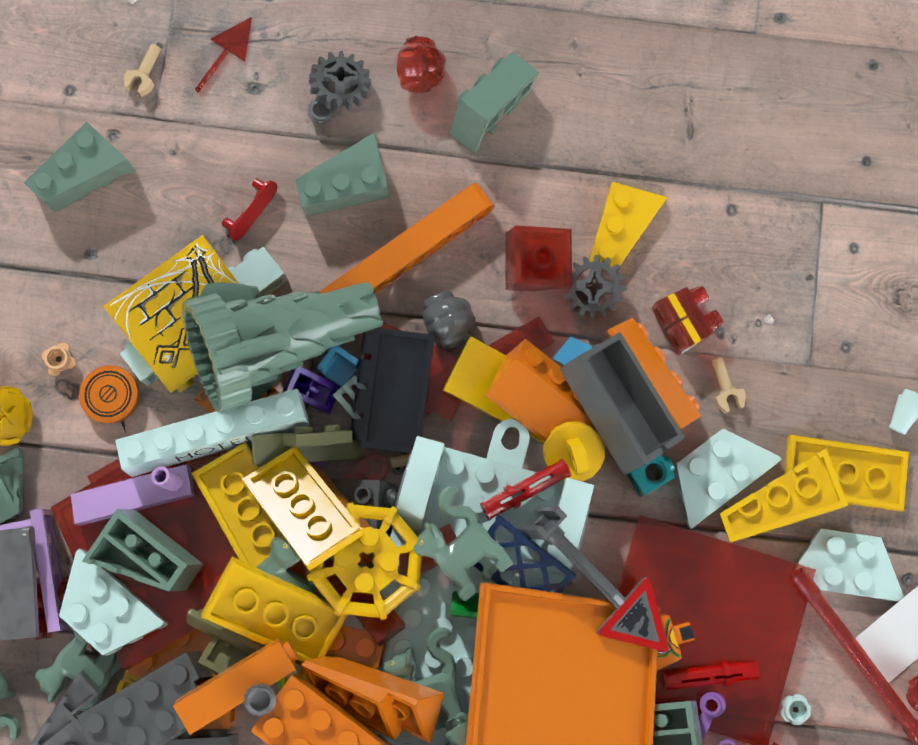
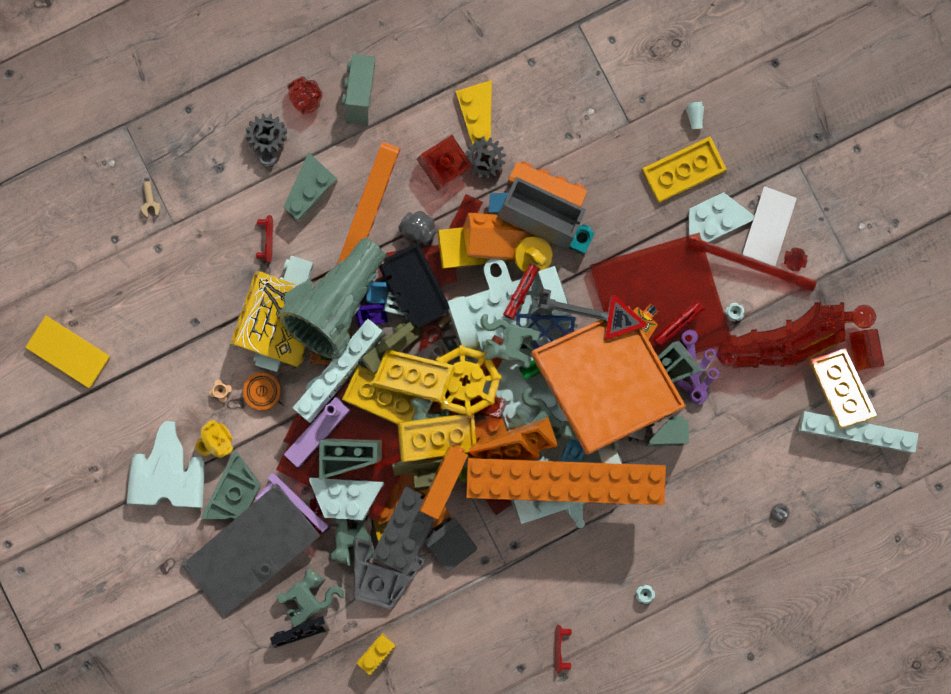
camera: 35 degrees left, 5 degrees up
sand green wedge [24,122,136,212] -> none
clear red piece [195,17,252,92] -> none
flat silver piece [244,683,277,716] -> none
clear red hips [651,286,724,356] -> none
light aqua wing [675,429,782,529] -> none
tan bar [711,357,746,414] -> none
yellow wing [720,448,848,543] -> none

